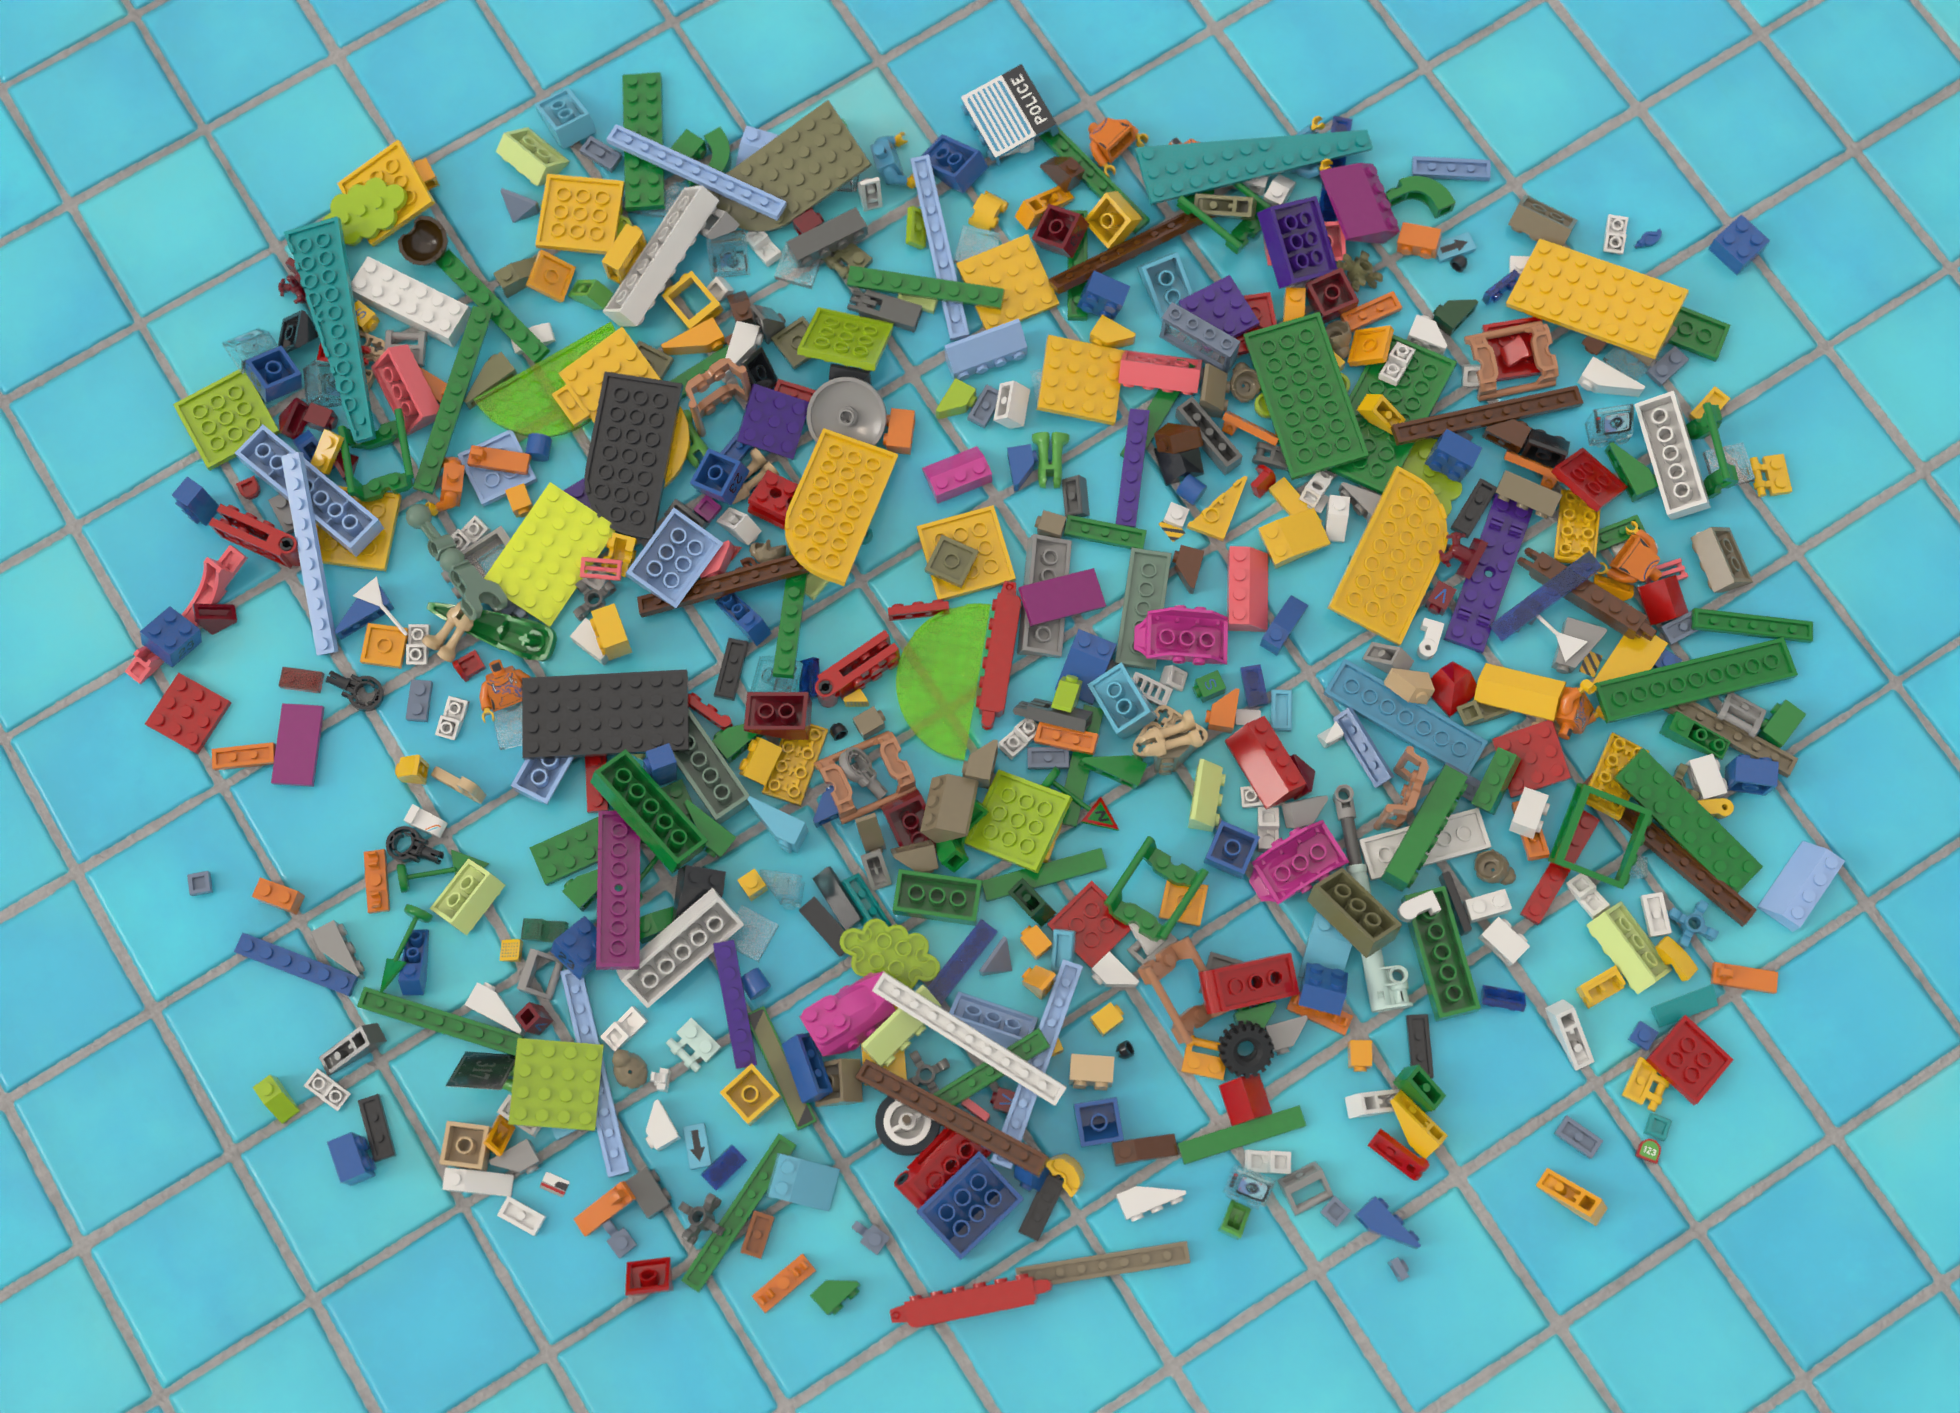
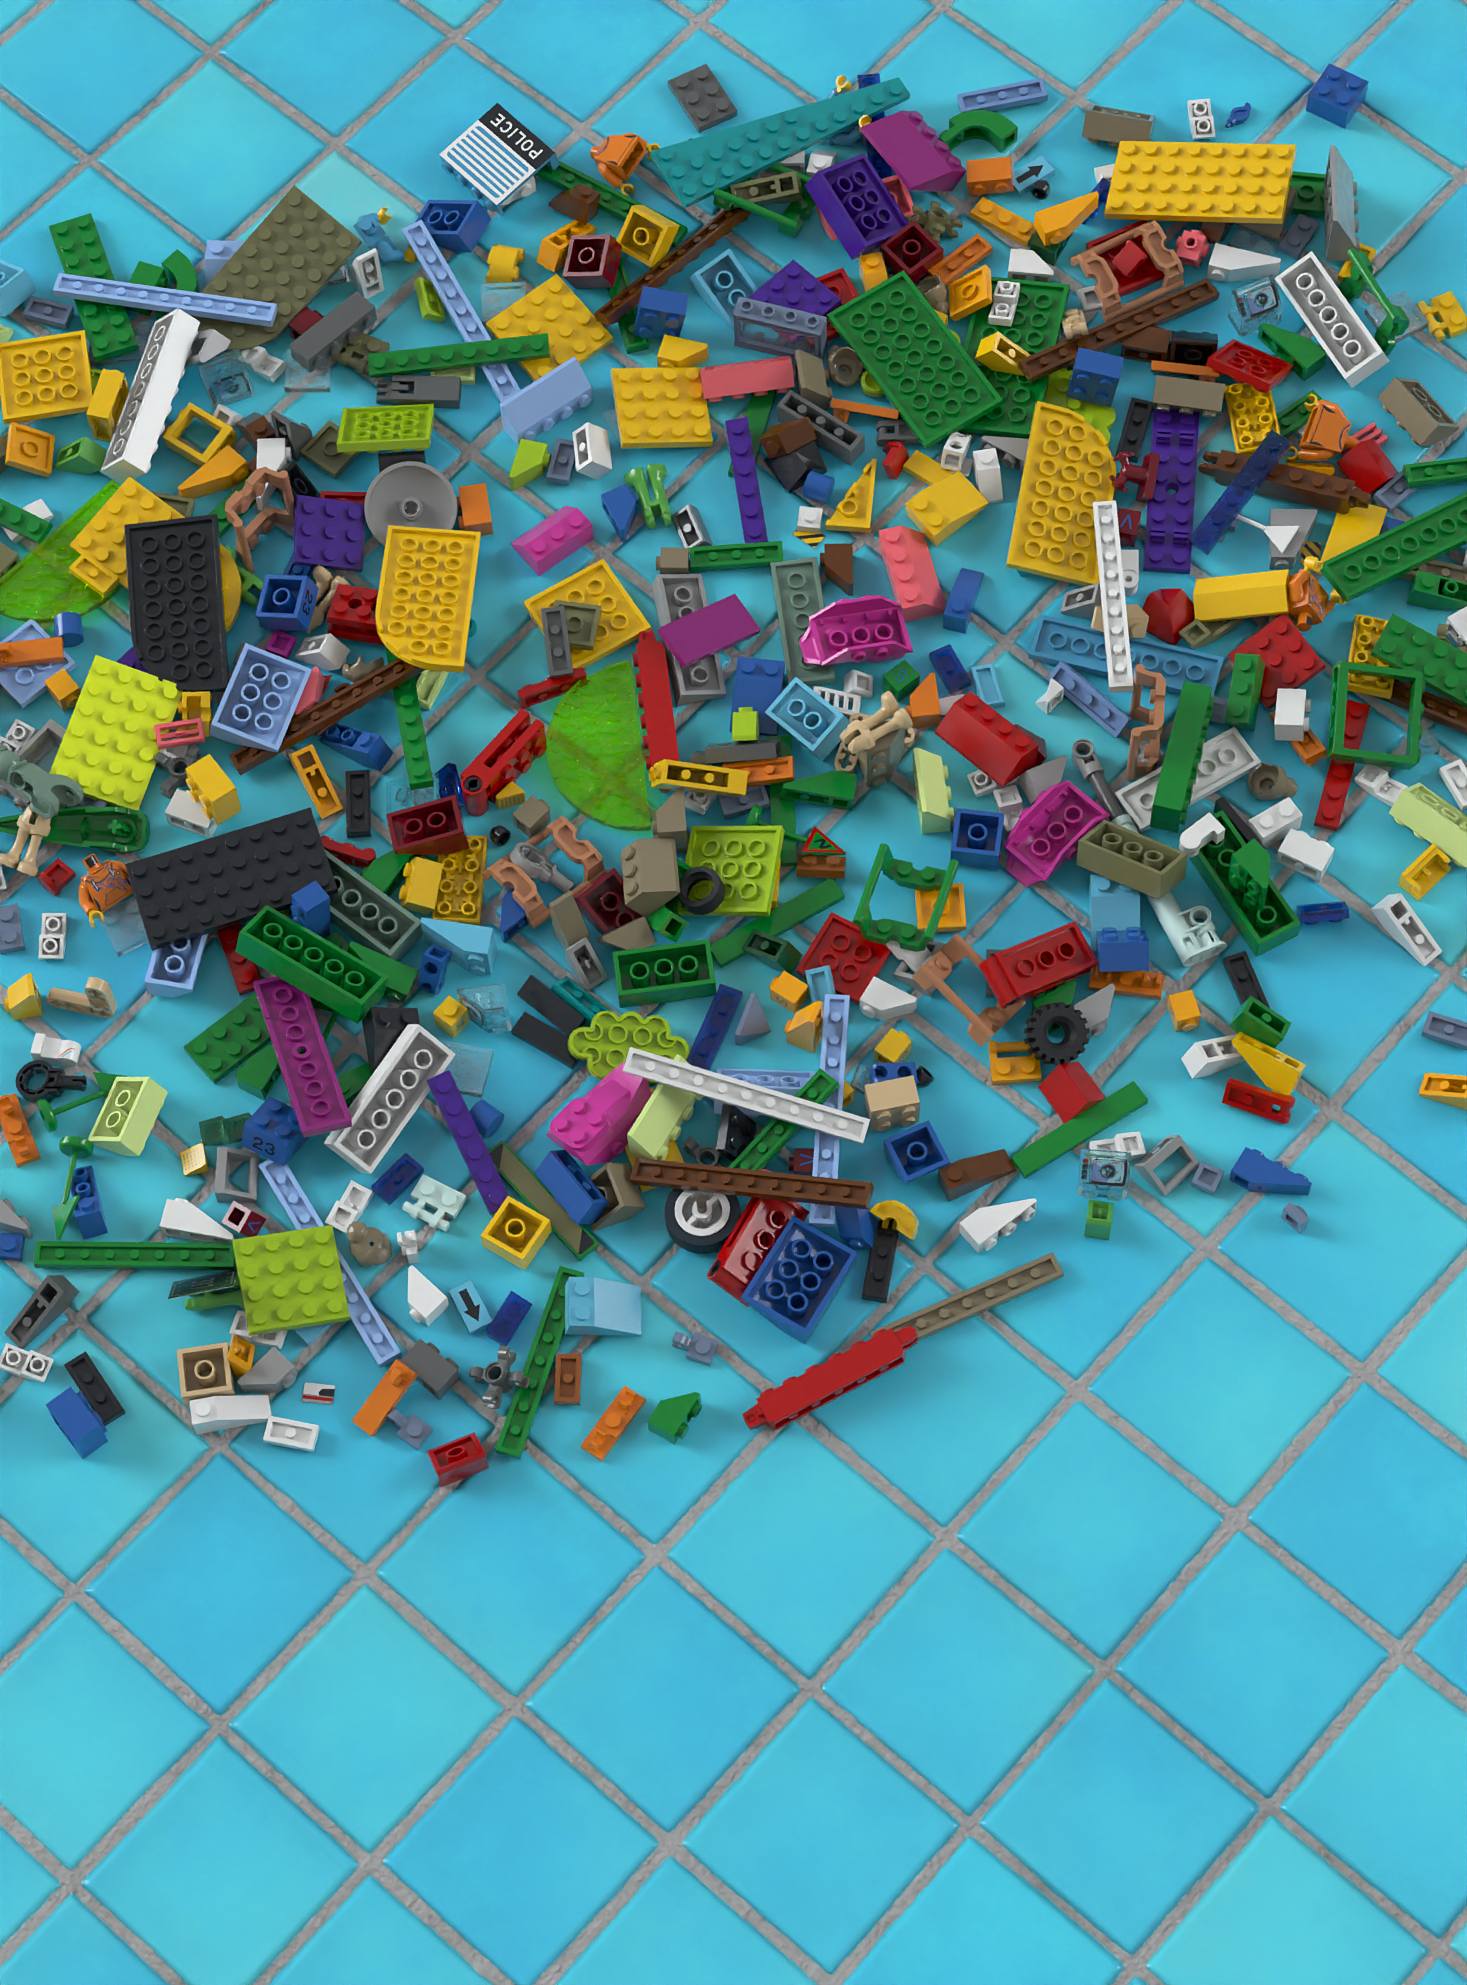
camera: 15 degrees left, 10 degrees down
none -> light orange slope [288,744,343,819]
none -> clear blue plate [371,1153,424,1206]
none -> blue leg [418,944,452,995]
none -> dark grey plate [541,605,574,679]
none -> yellow slope [649,759,748,797]
none -> dark grey plate [668,64,738,133]
none -> black tyre [677,867,725,915]
none -> black plate [716,1104,756,1162]
none -> dark orange plate [796,854,846,879]
none -> clear plate [850,1064,870,1095]
none -> blue leg [869,1062,918,1084]
none -> light orange plate [970,197,1037,247]
none -> light orange slope [1034,191,1099,246]
none -> tan plate [1062,308,1089,340]
none -> white plate [1093,501,1134,693]
none -> coral brick [1175,230,1210,268]
none -> green slope [1228,839,1270,911]
none -> light grey slope [1323,145,1359,261]

